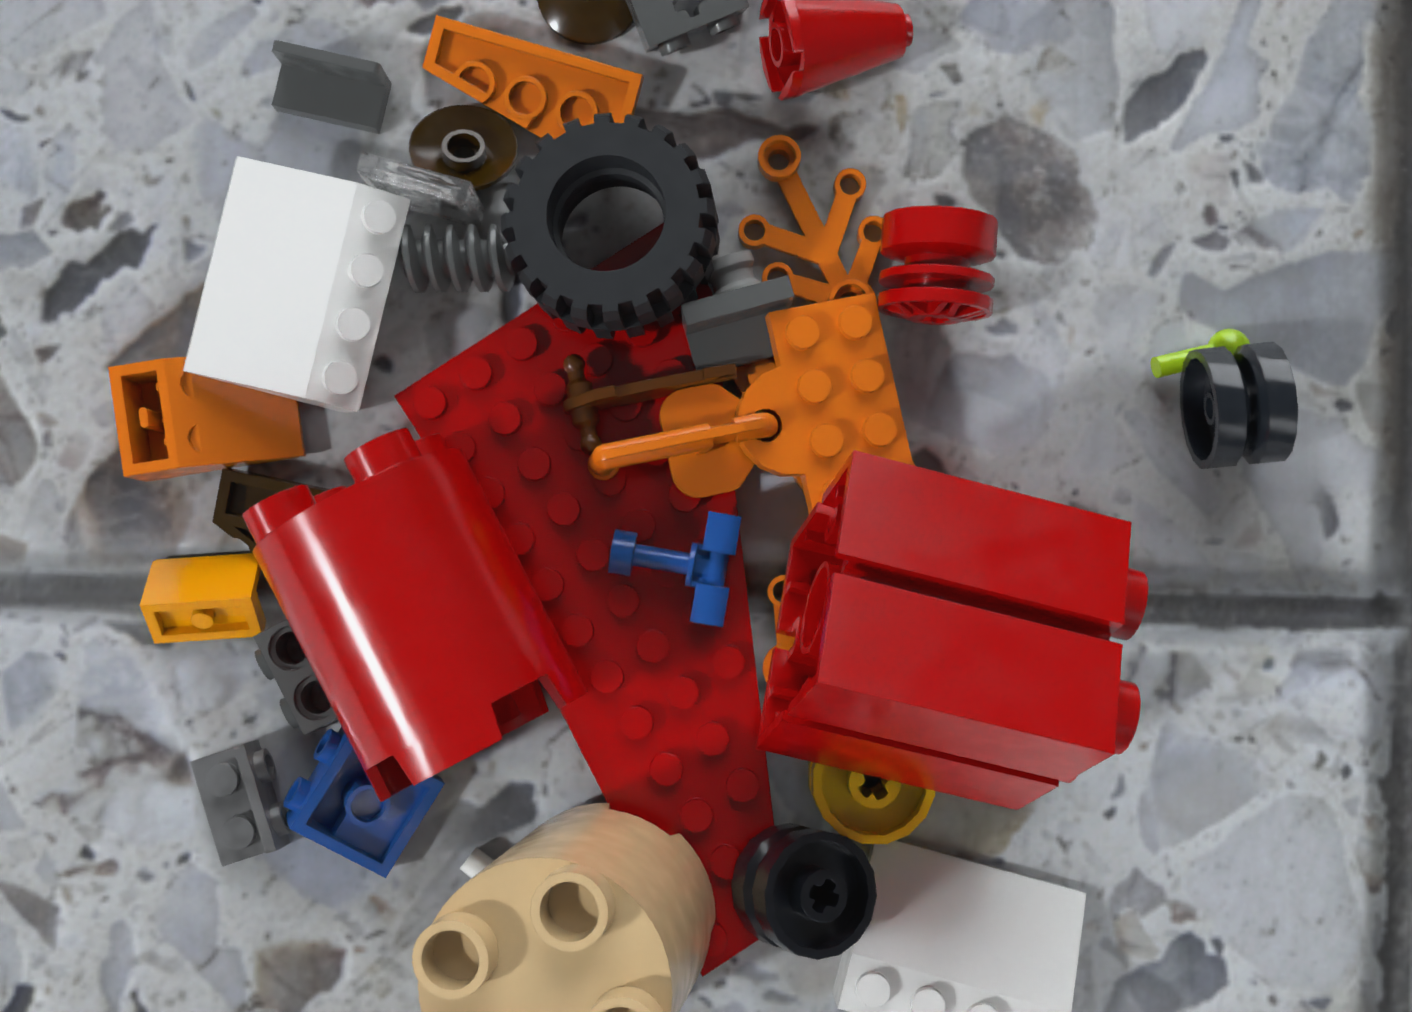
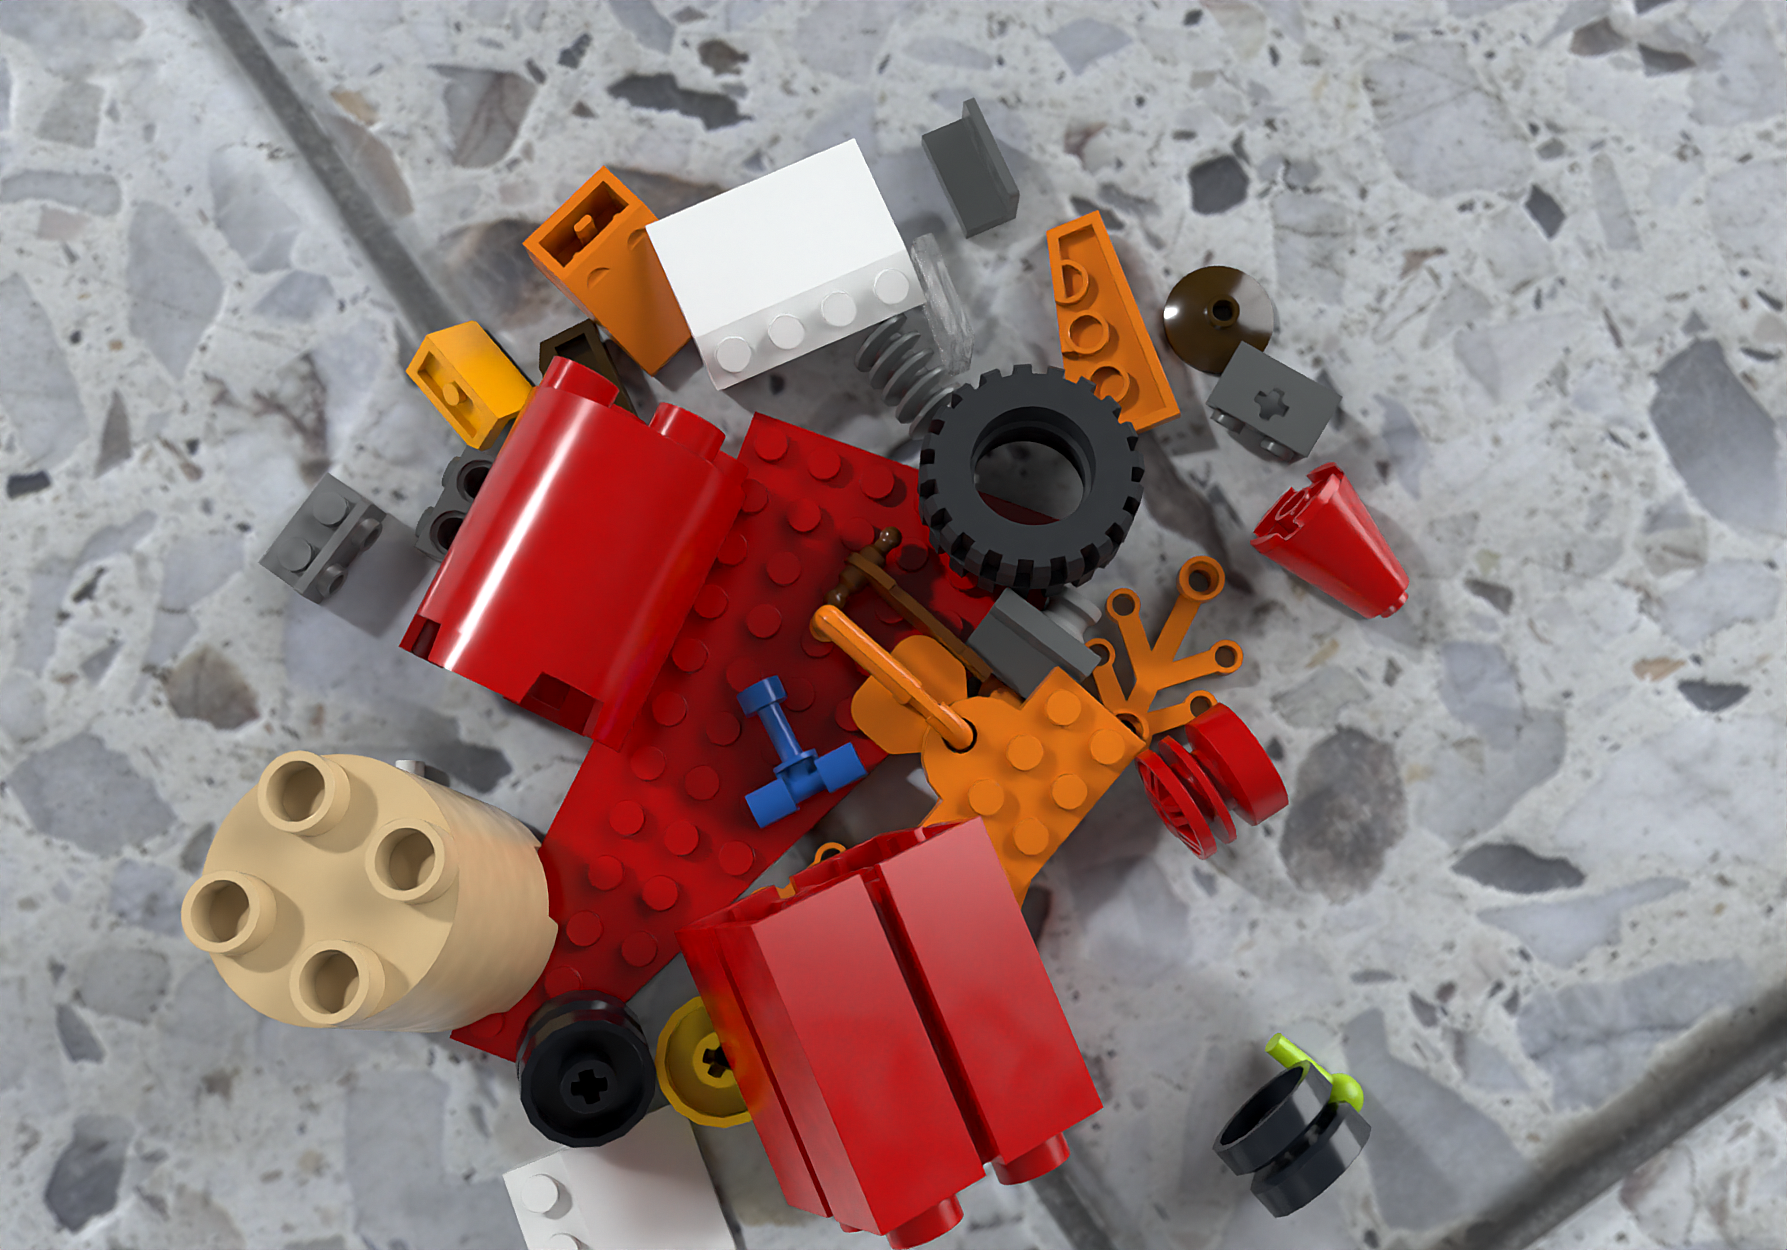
camera: 55 degrees right, 5 degrees down
blue plate [283,727,445,878] -> none
dark brown dish [409,105,518,192] -> none

